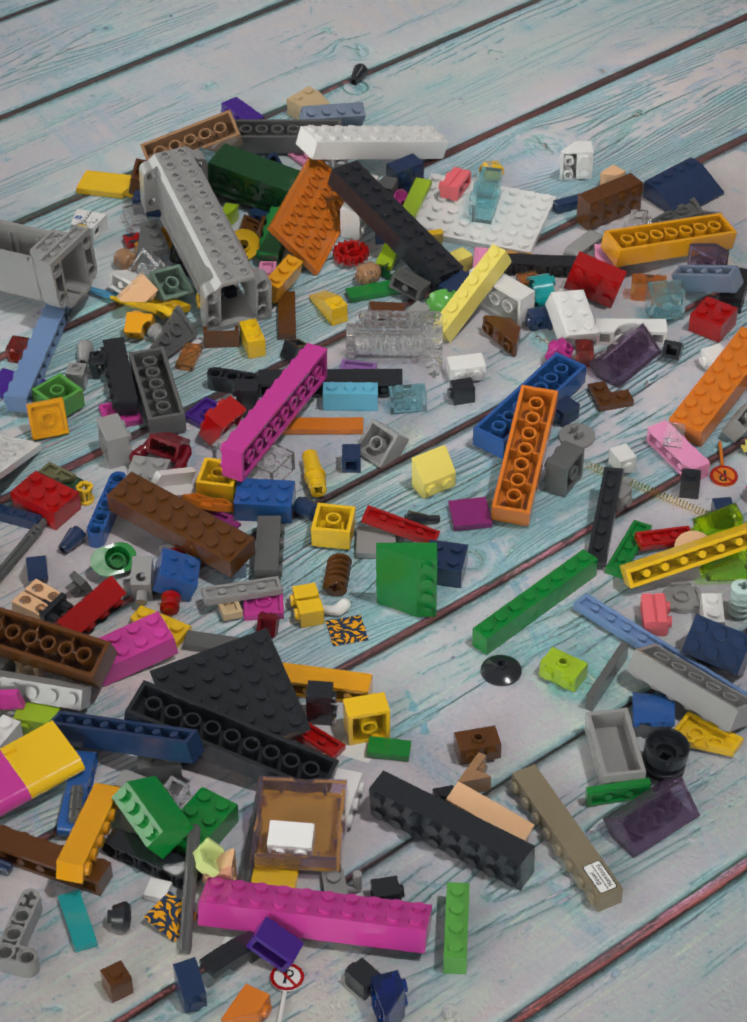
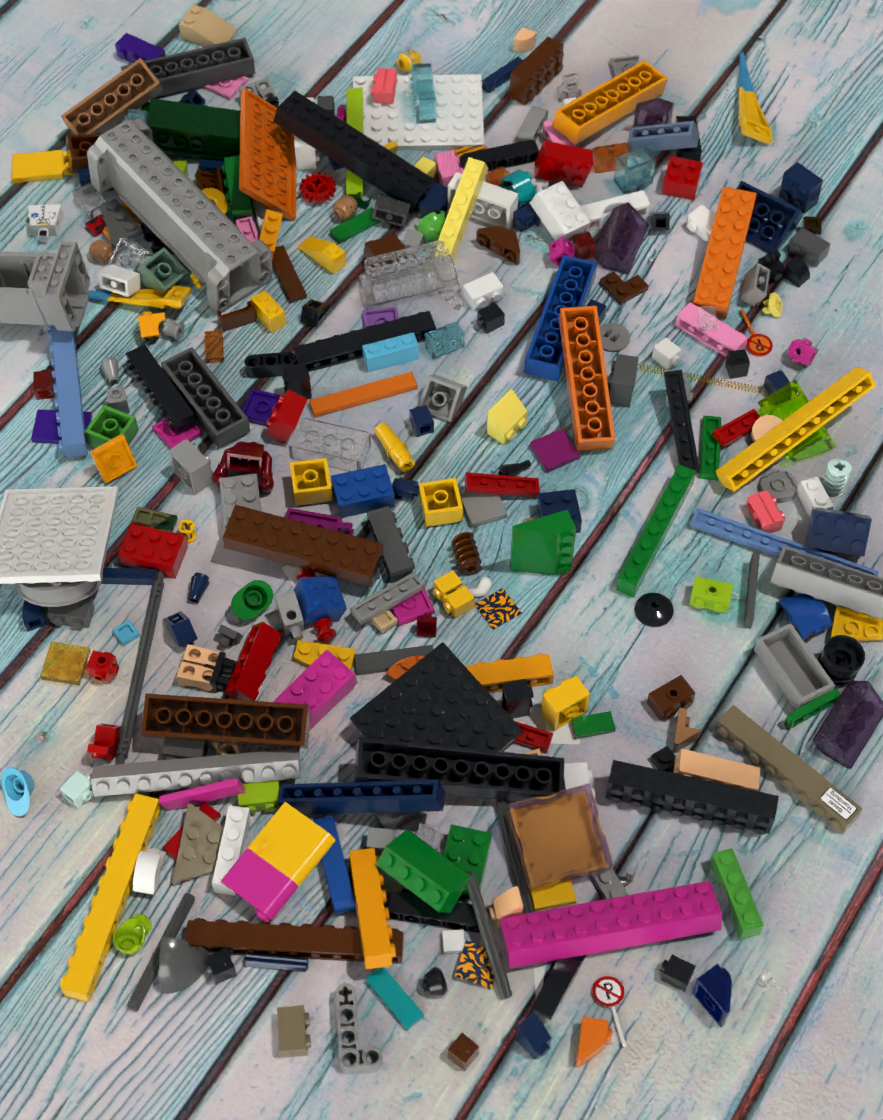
camera: 20 degrees left, 15 degrees up
dark grey axle [68,785,84,823] -> none
blue beam [87,471,126,548] -> none
black bracket [88,350,108,380] -> none
light nougat slope [116,273,158,302] -> none
dark grey wing [150,305,199,358] -> none
white panel [151,467,197,498] -> none
orange tile [182,493,234,512] -> none
yellowish green bracket [193,838,224,878] -> none
dark pink brick [220,343,327,482] -> none
dark purple brick [246,916,304,973] -> none
white brick [267,820,316,859] -> none
white brick [296,125,449,160] -> none
sand blue brick [299,102,366,126] -> none
black brick [370,875,405,900] -> none
dark blue brick [386,153,424,193] -> none
white slope [559,141,594,180] -> none
dark blue slope [643,157,724,212] -> none
dark grey wing [652,197,704,223] -> none

